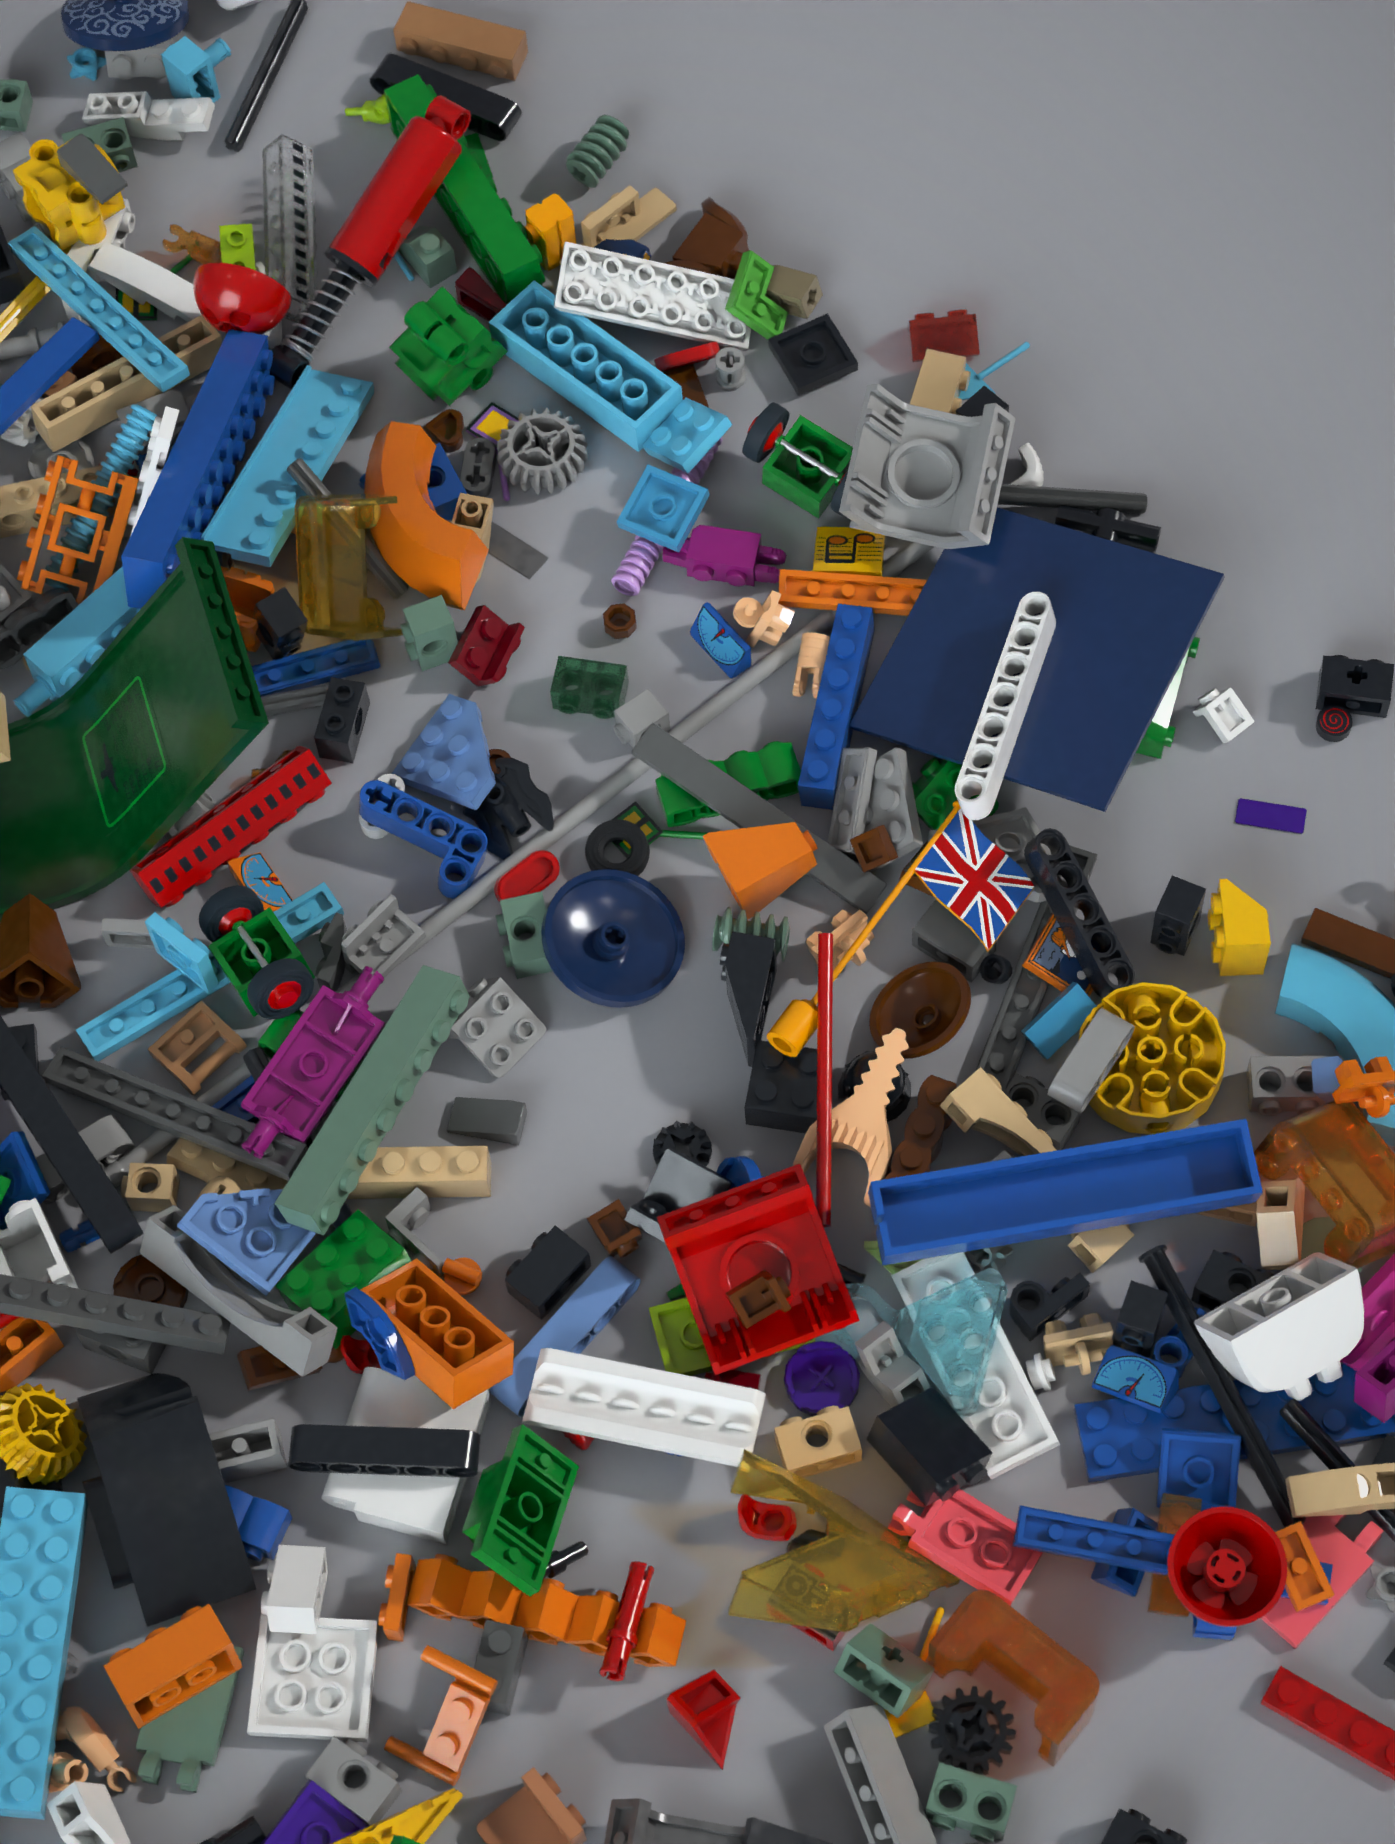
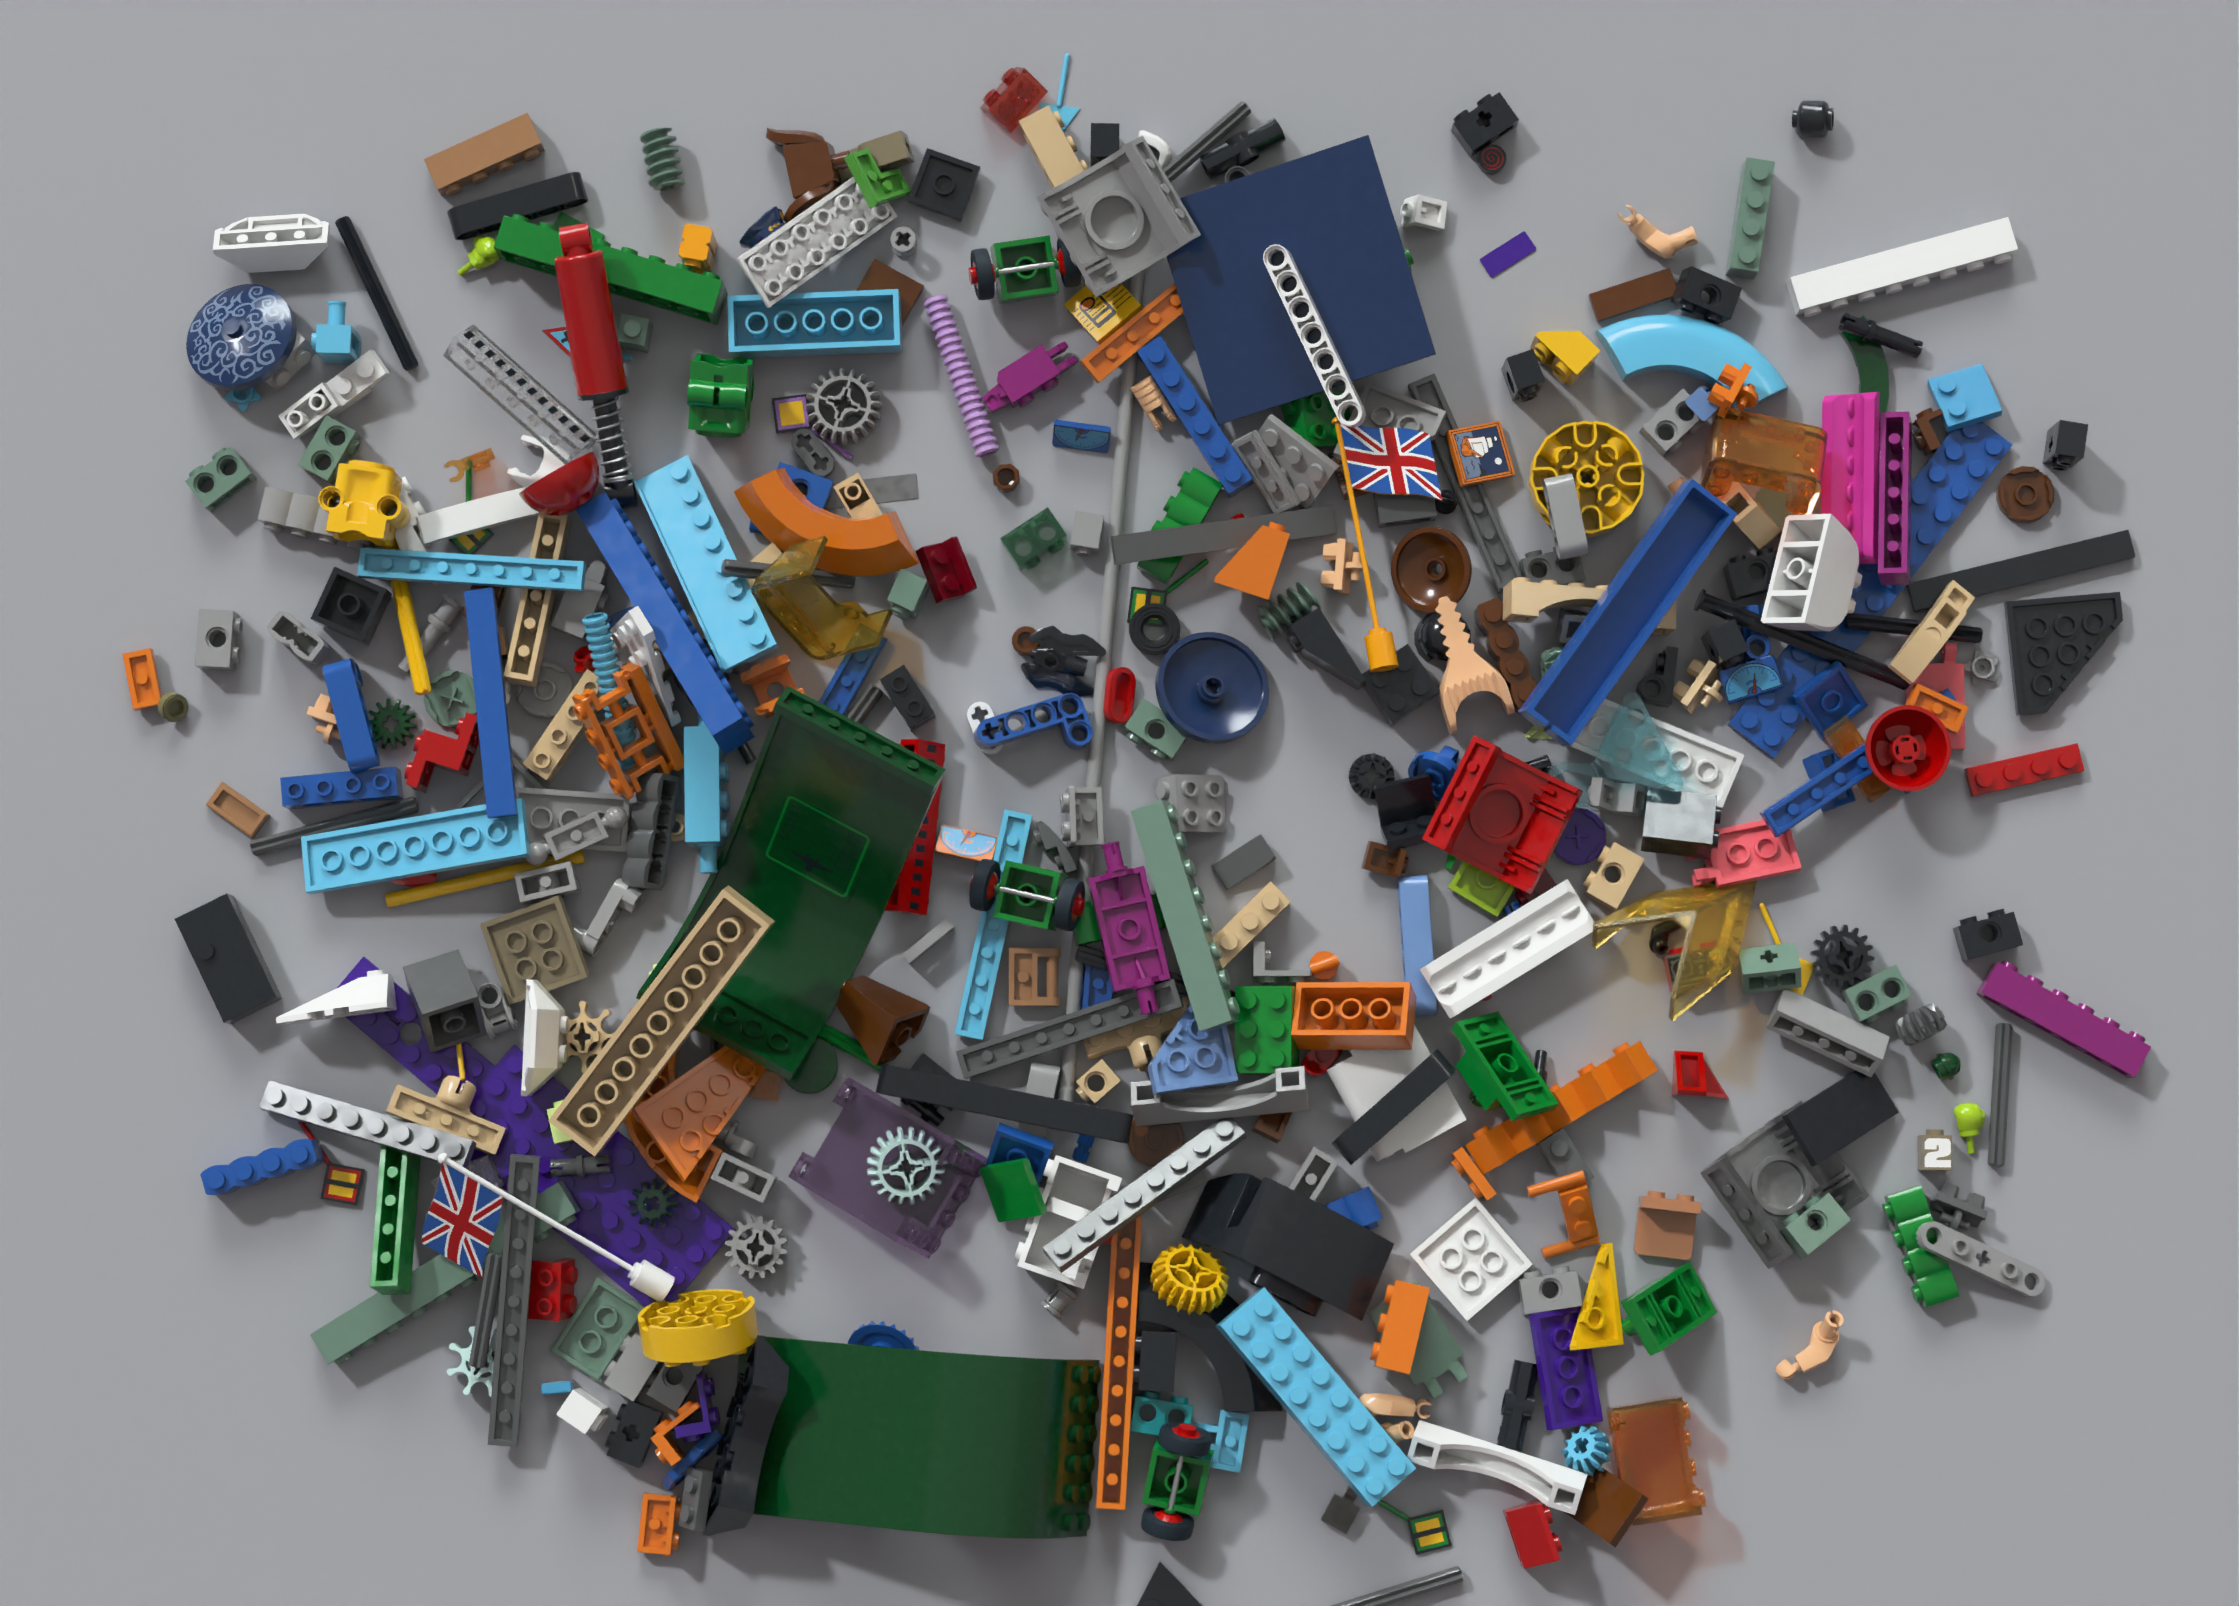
camera: 50 degrees left, 20 degrees up
dark grey slope [57,133,128,204] -> none
medium azure plate [145,912,219,994] -> none
lime bracket [219,223,256,270] -> none
black brick [252,587,308,660] -> none
white brick [261,1545,328,1634] -> none
blue tile [345,1287,415,1380] -> none
medium blue plate [392,694,496,811] -> none
reddish brown tile [423,409,464,452] -> none
dark red slope [455,267,506,322] -> none
black brick [505,1225,591,1320] -> none
tan bracket [560,185,677,265] -> none
red pin [599,1561,655,1681] -> none
dark azure plate [617,464,710,553] -> none
medium azure plate [642,397,733,474] -> none
red tile [654,342,720,372] -> none
reddish brown bracket [725,1270,791,1329] -> none
light nougat hips [733,590,794,648] -> none
red hair [737,1494,797,1541] -> none
red piece [816,933,833,1228] -> none
reddish brown tile [850,825,898,872] -> none
clear orange windscreen [928,1590,1100,1767] -> none
dark azure tile [1021,982,1097,1060] -> none
black beam [1024,828,1135,998] -> none
white plate [1026,1353,1056,1391] -> none

